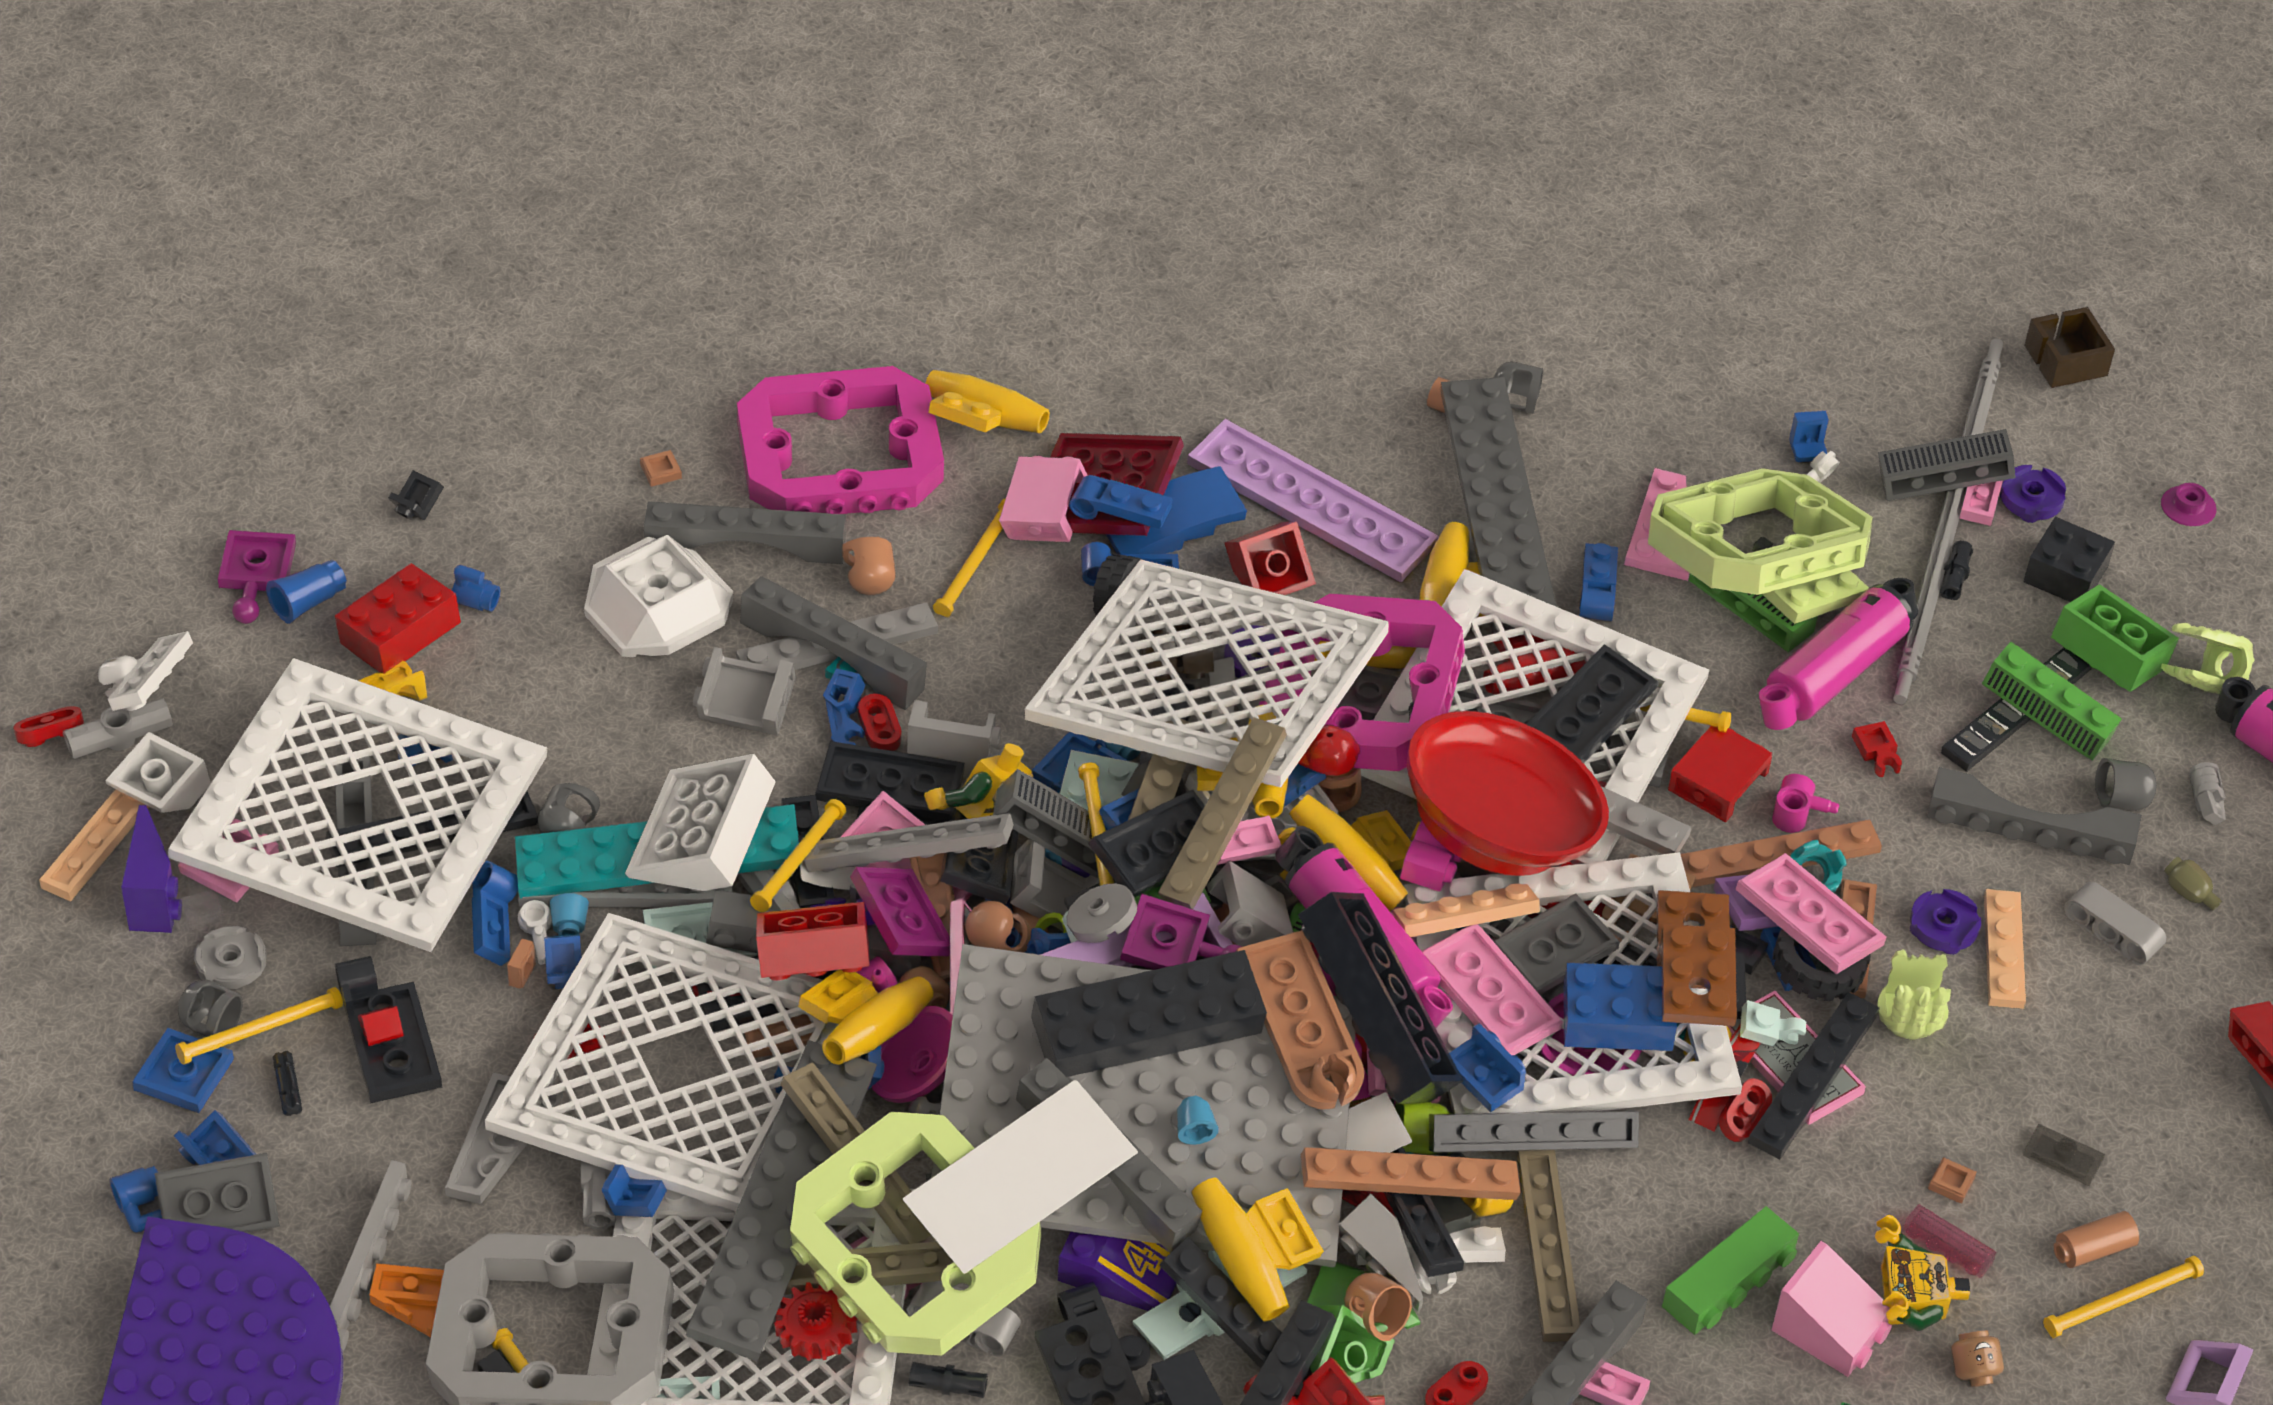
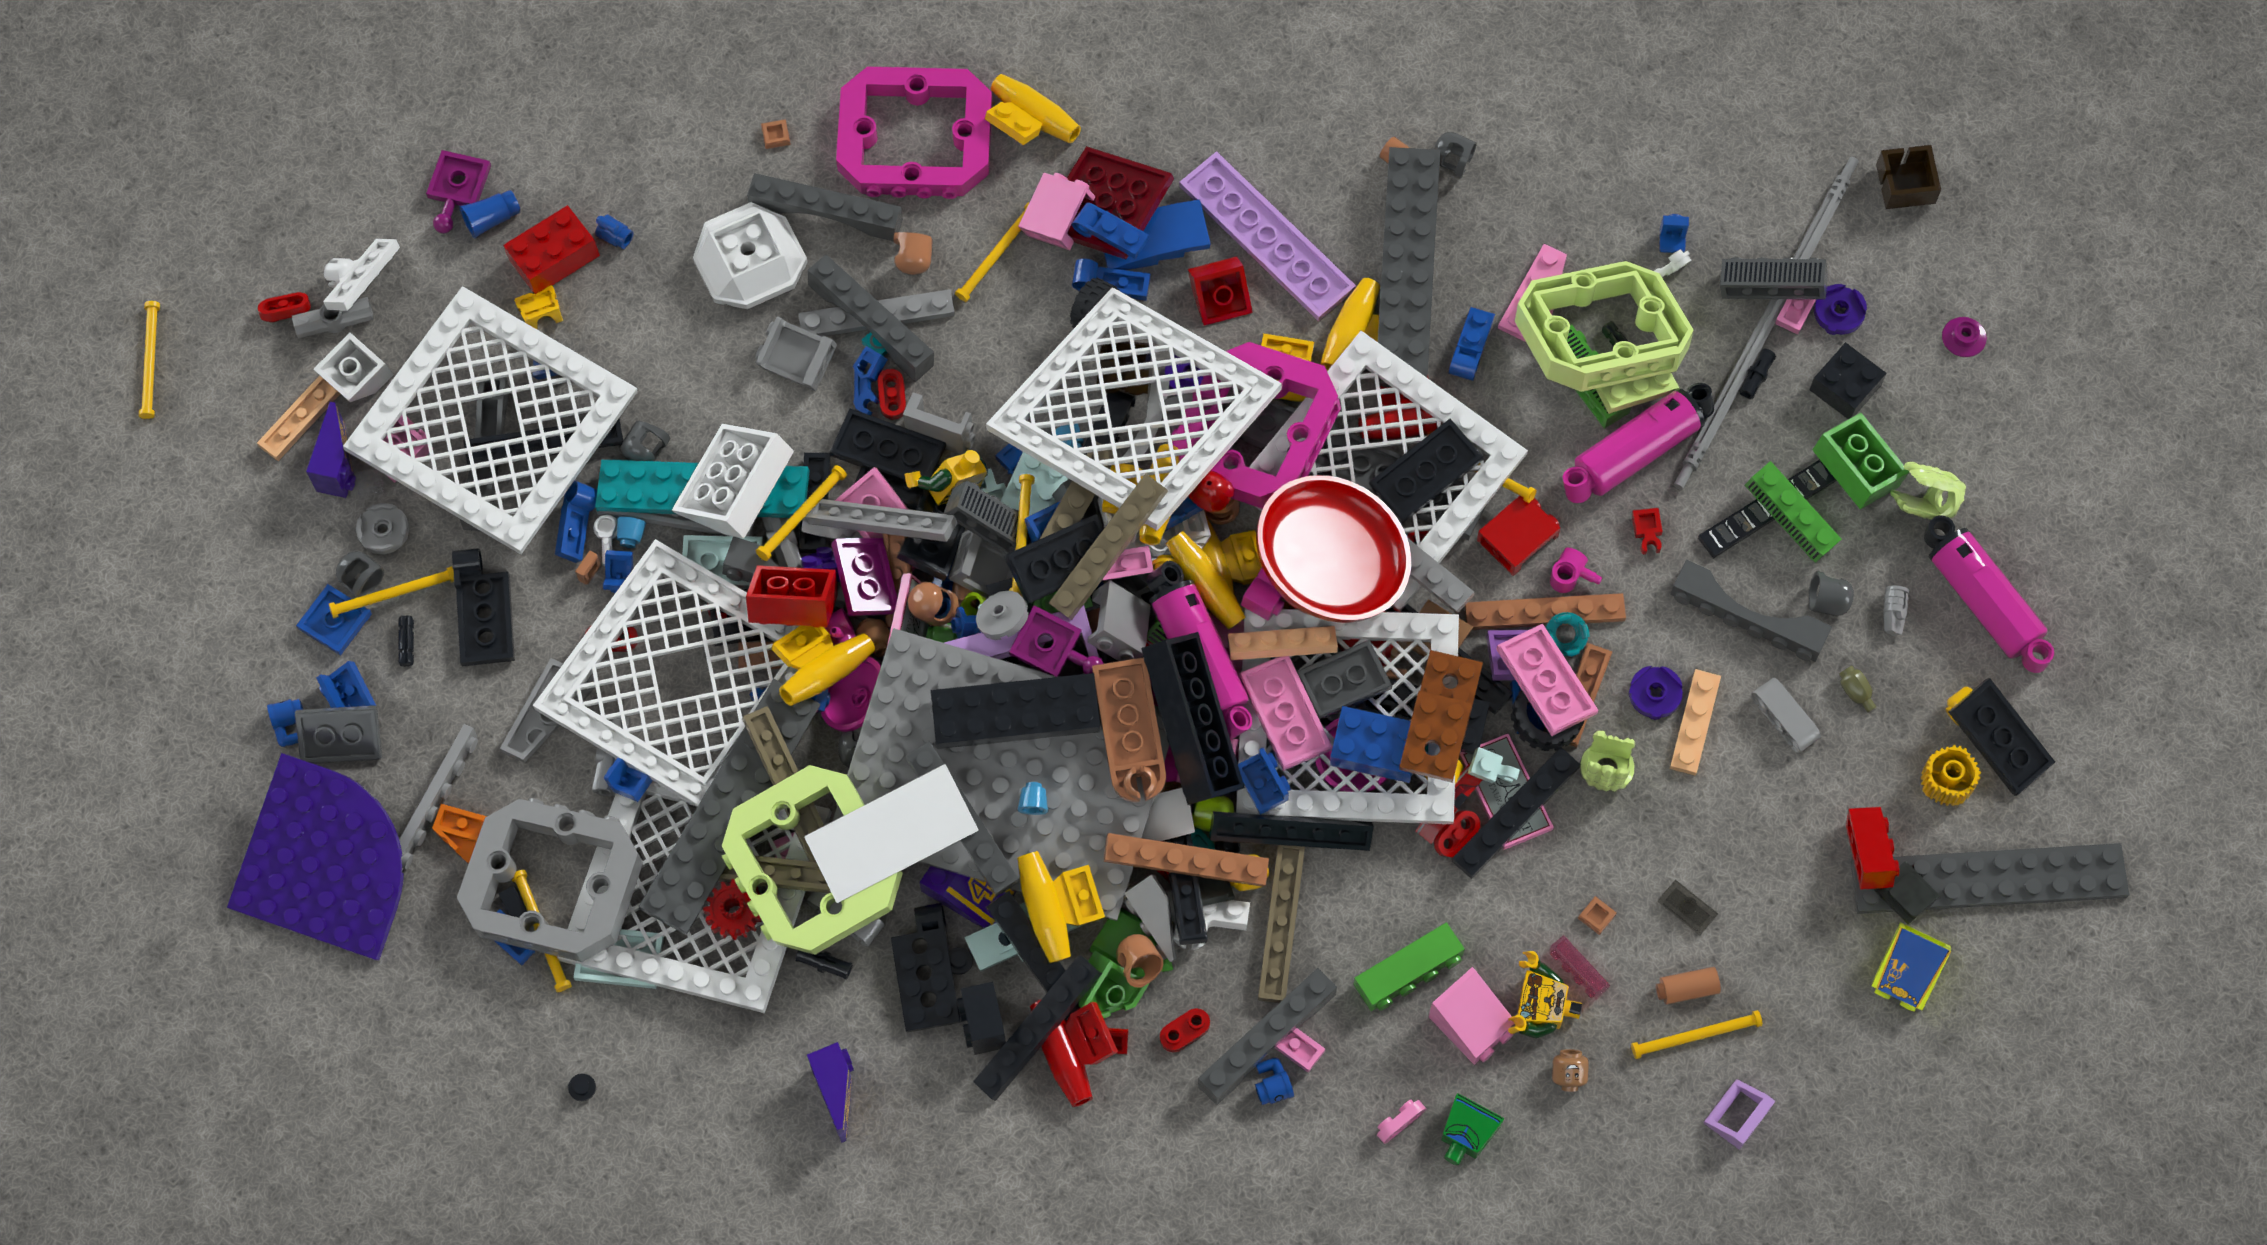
camera: 15 degrees right, 20 degrees up
red slope [358,1006,404,1046] -> none
black bracket [388,470,444,520] -> none

